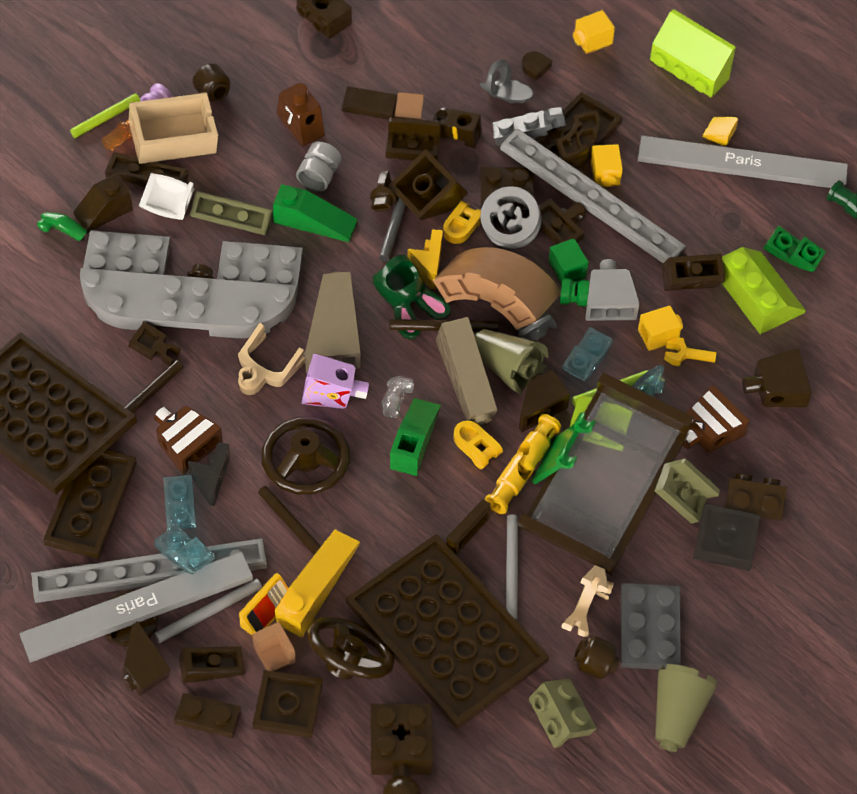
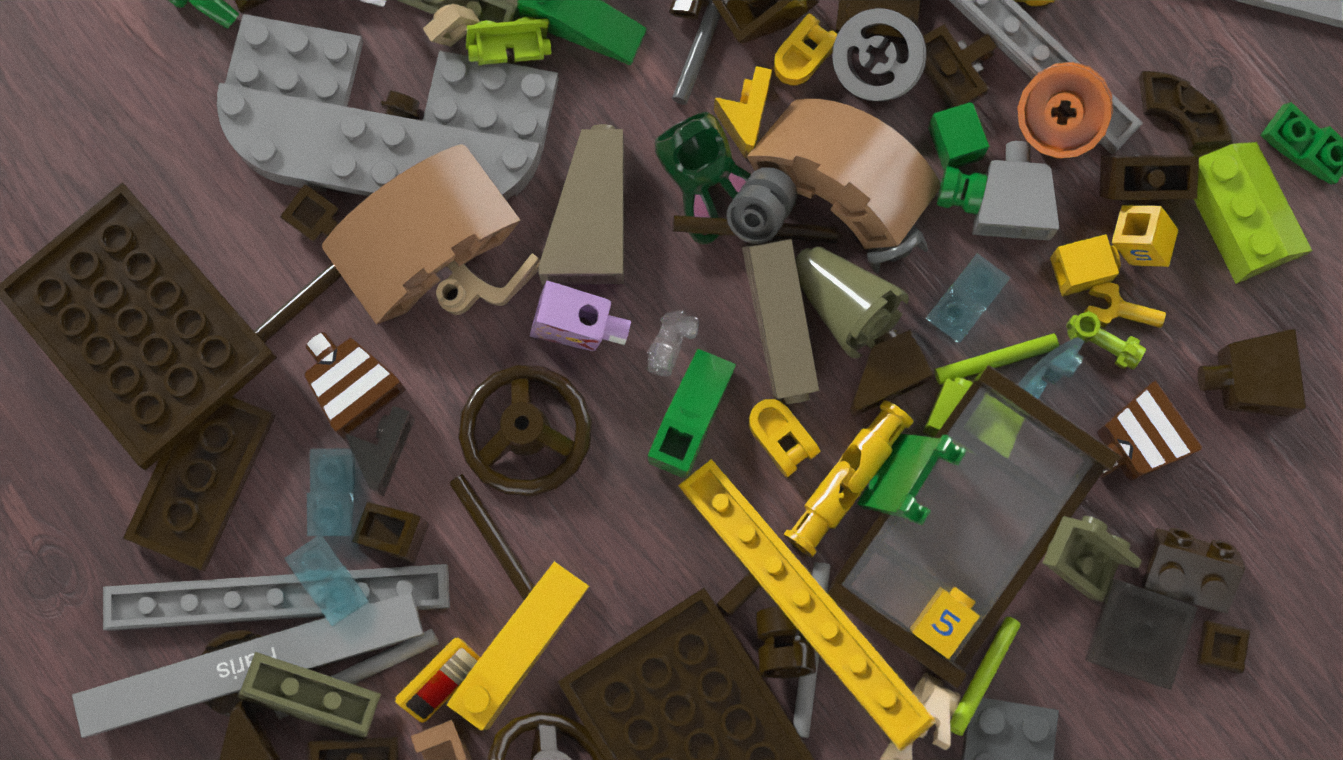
camera: 10 degrees right, 20 degrees up
none -> olive slope [238,651,381,739]
none -> medium nougat panel [322,144,521,325]
none -> dark brown slope [352,502,429,564]
none -> tan plate [423,3,480,47]
none -> lime hinge [465,17,551,65]
none -> yellow tile [678,459,936,752]
none -> dark grey wheel [726,168,798,244]
none -> dark brown wheel [756,606,816,679]
none -> yellow brick [910,586,980,659]
none -> lime bar [950,616,1021,736]
none -> orange wheel [1017,62,1113,158]
none -> lime bar [1066,311,1146,370]
none -> yellow brick [1112,205,1178,267]
none -> dark brown tile [1139,71,1233,150]
none -> dark brown tile [1196,621,1250,674]

